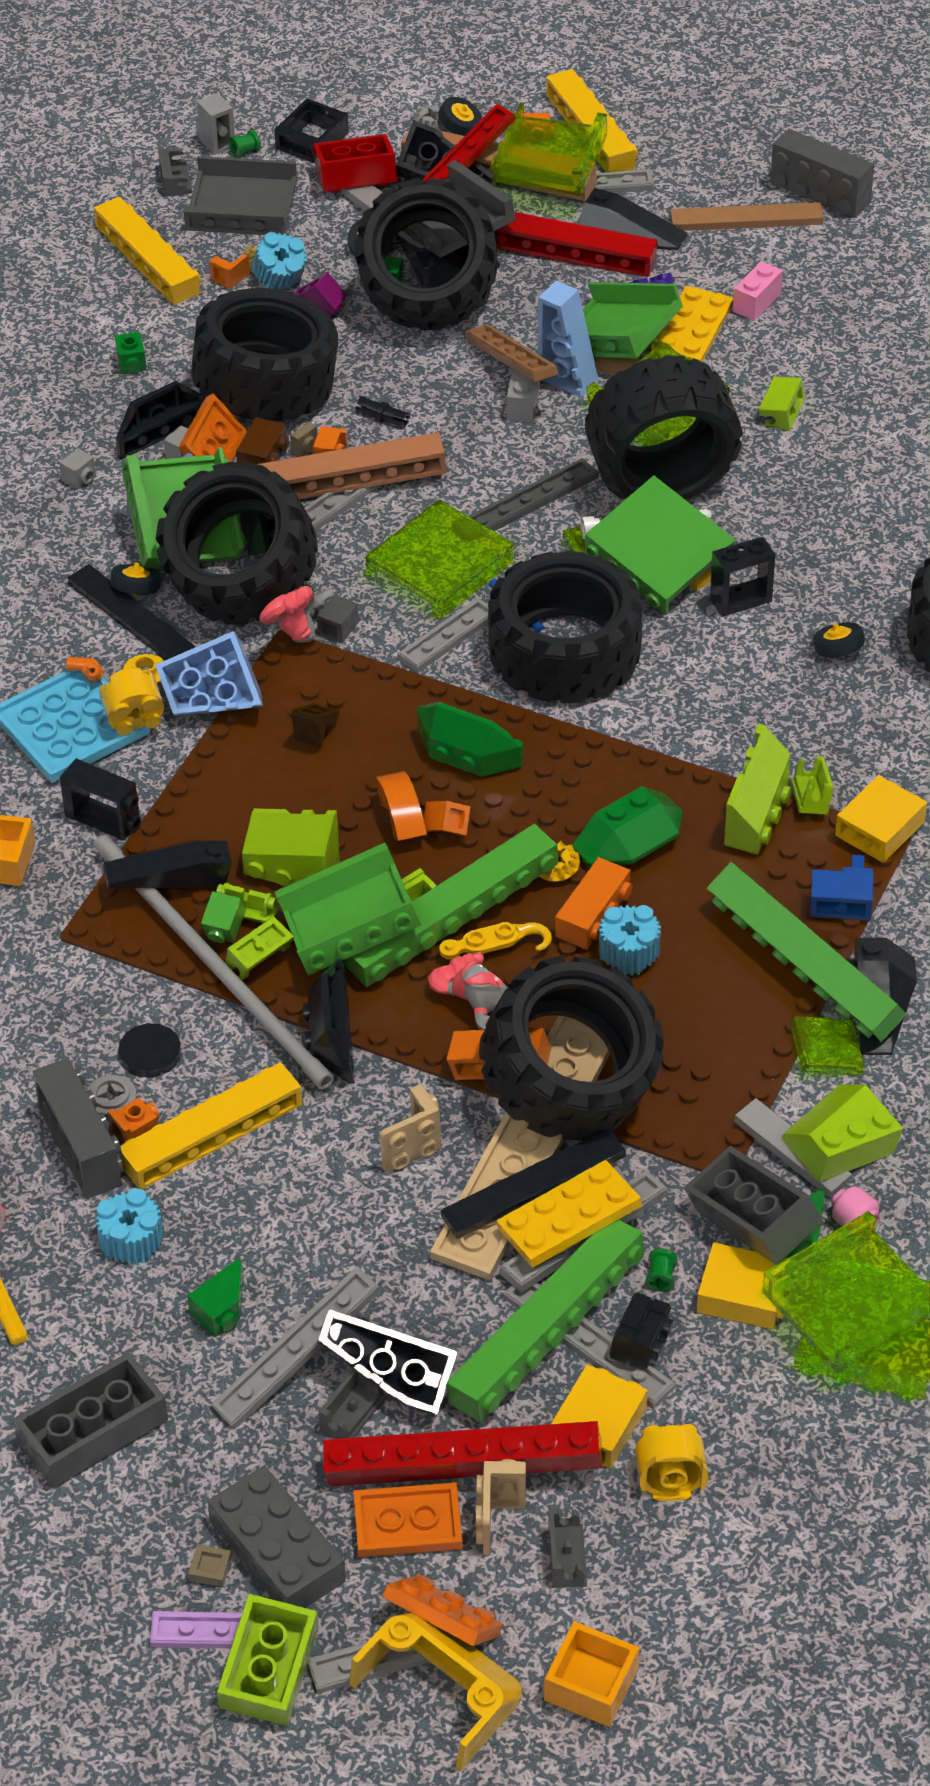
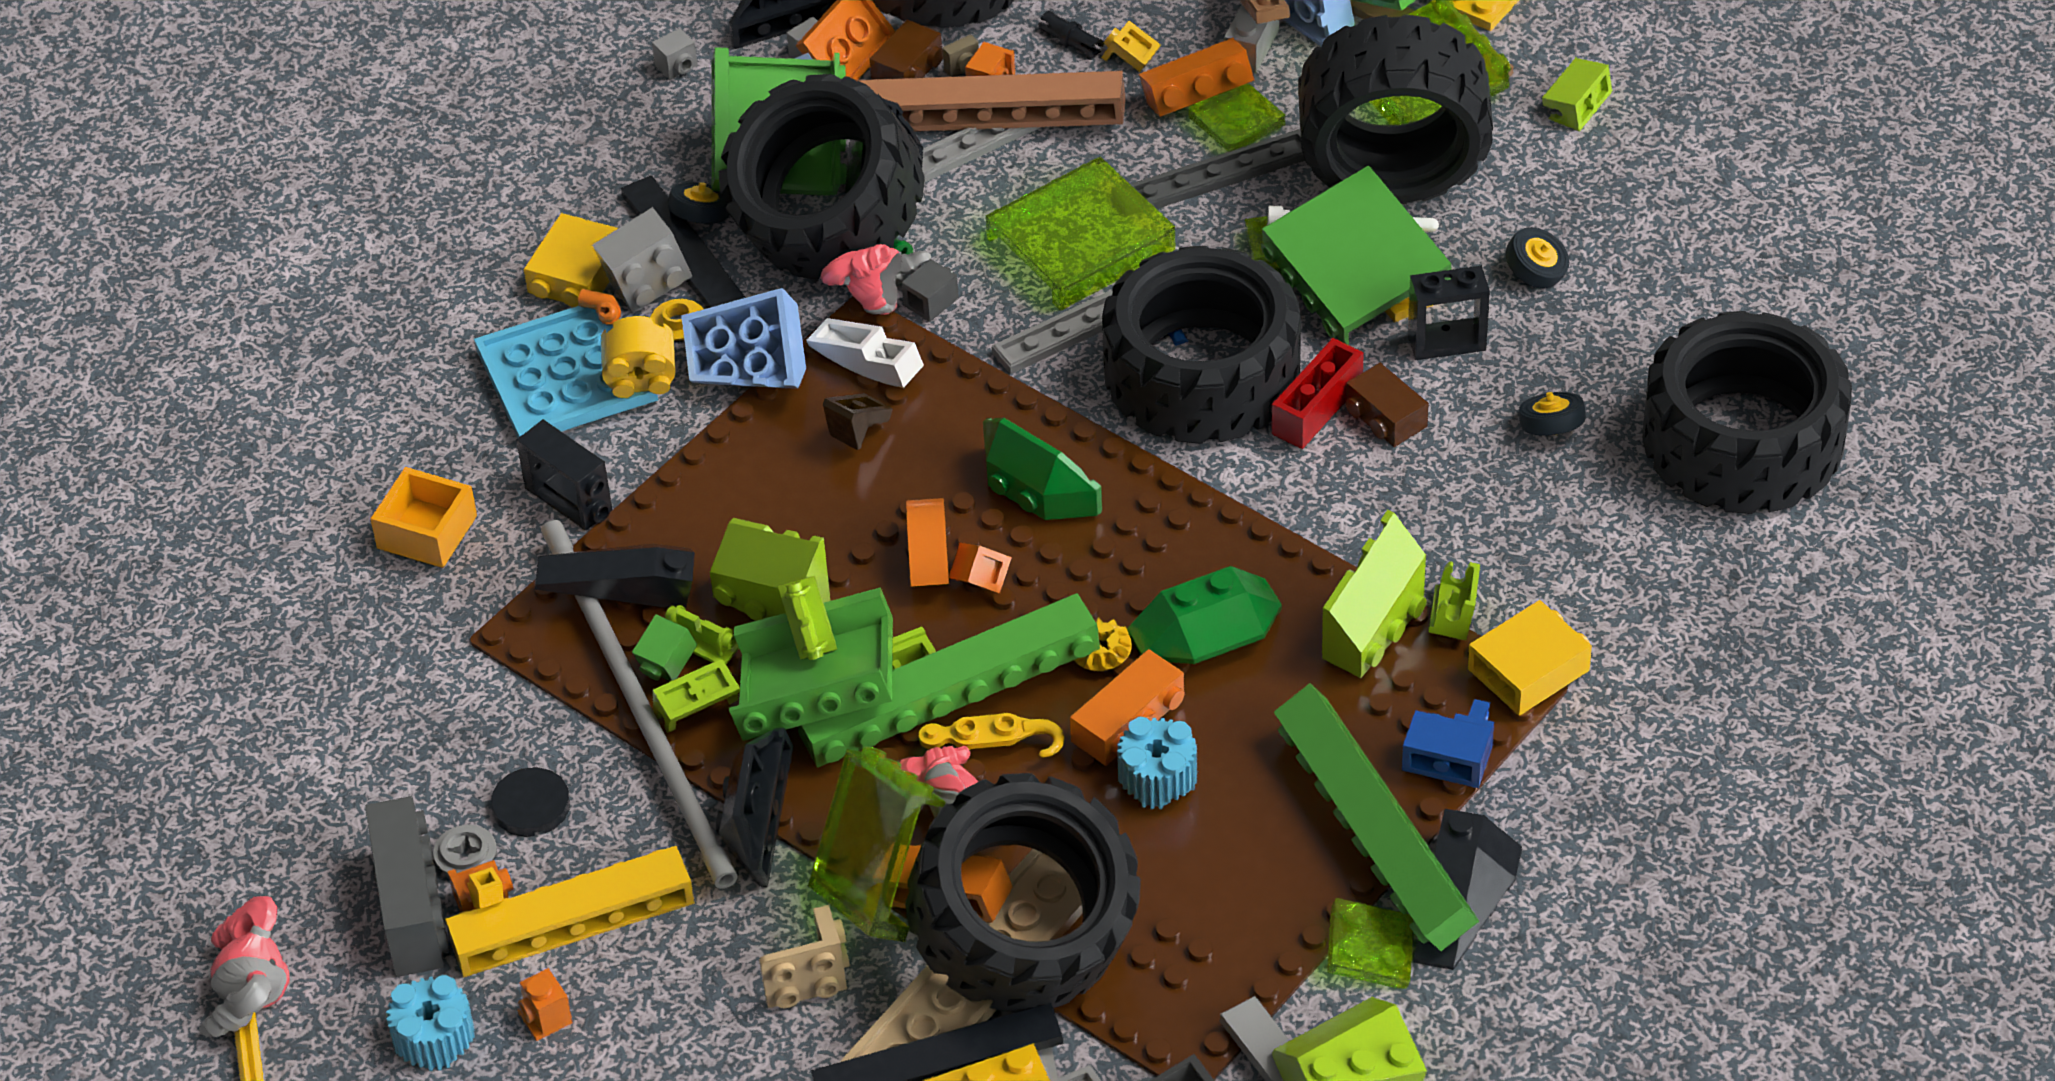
camera: 15 degrees right, 0 degrees up
none -> yellow piece [467,867,504,909]
none -> orange brick [517,968,573,1041]
none -> yellow brick [524,213,618,307]
none -> light grey brick [592,207,692,312]
none -> lime hinge [778,575,837,660]
none -> white slope [806,318,924,388]
none -> clear neon green panel [808,746,946,942]
none -> yellow bracket [1101,21,1161,72]
none -> orange brick [1139,38,1254,117]
none -> clear neon green plate [1188,83,1286,152]
none -> red brick [1272,338,1364,449]
none -> reddish brown brick [1346,362,1429,447]
none -> black wheel [1505,227,1569,288]

